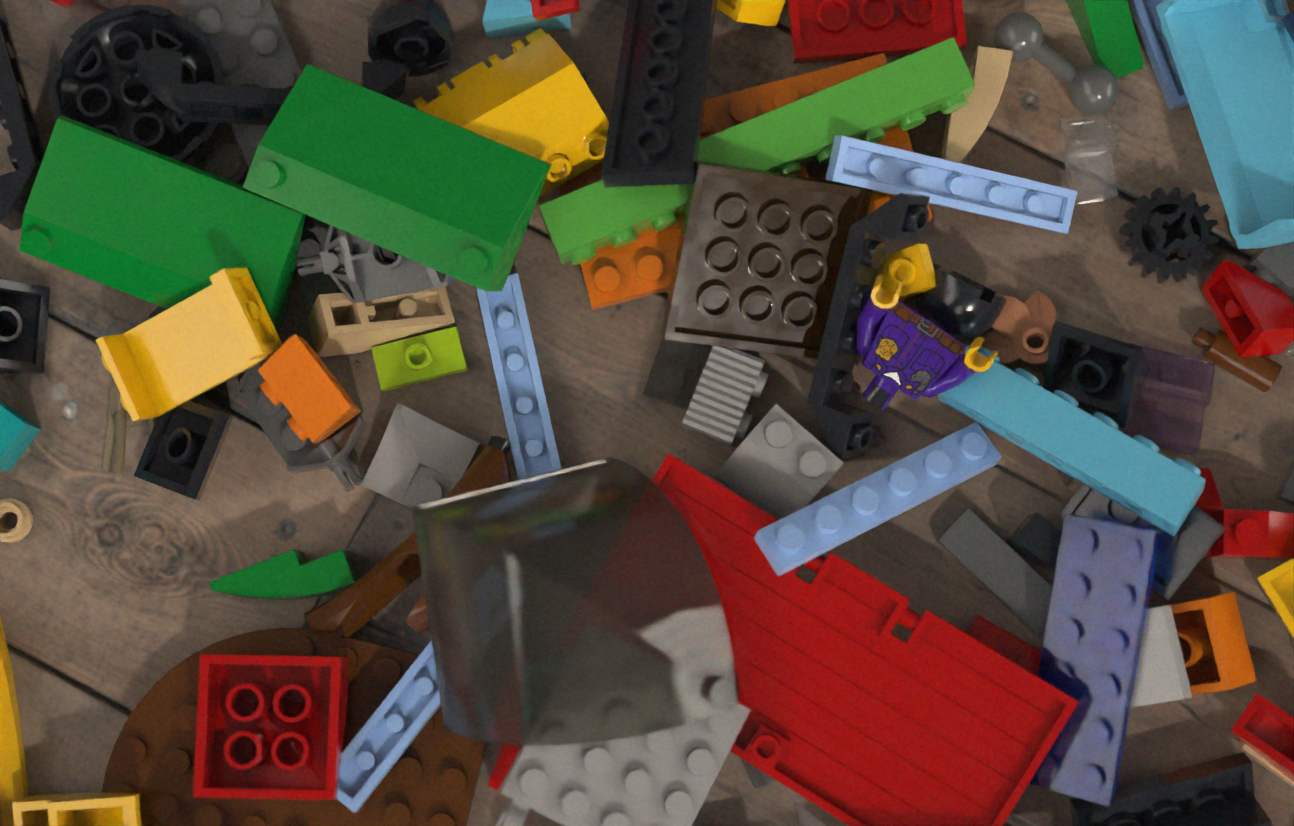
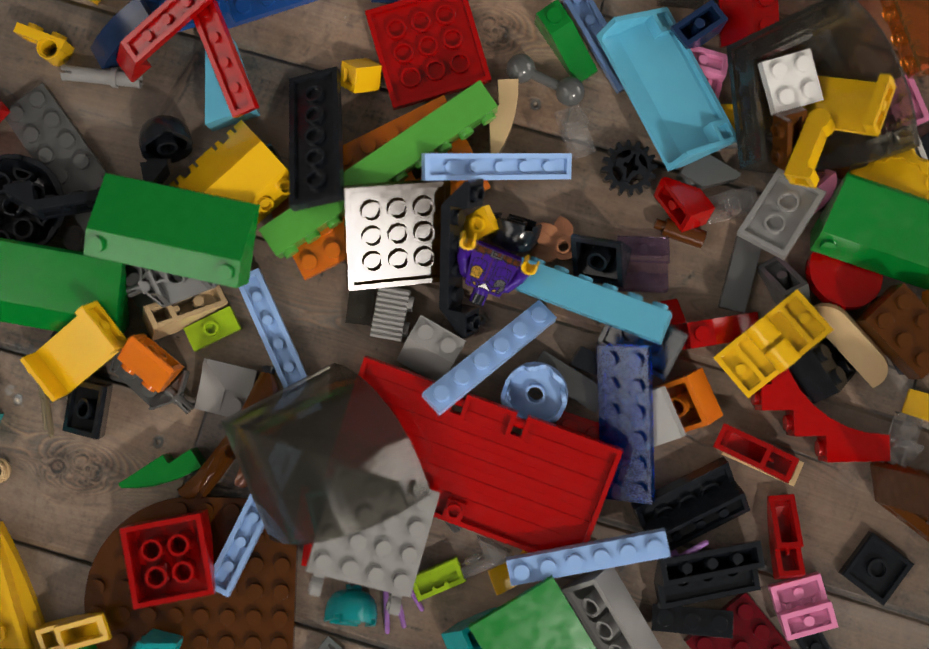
camera: 10 degrees left, 5 degrees up
none -> light blue plate [501,361,568,423]

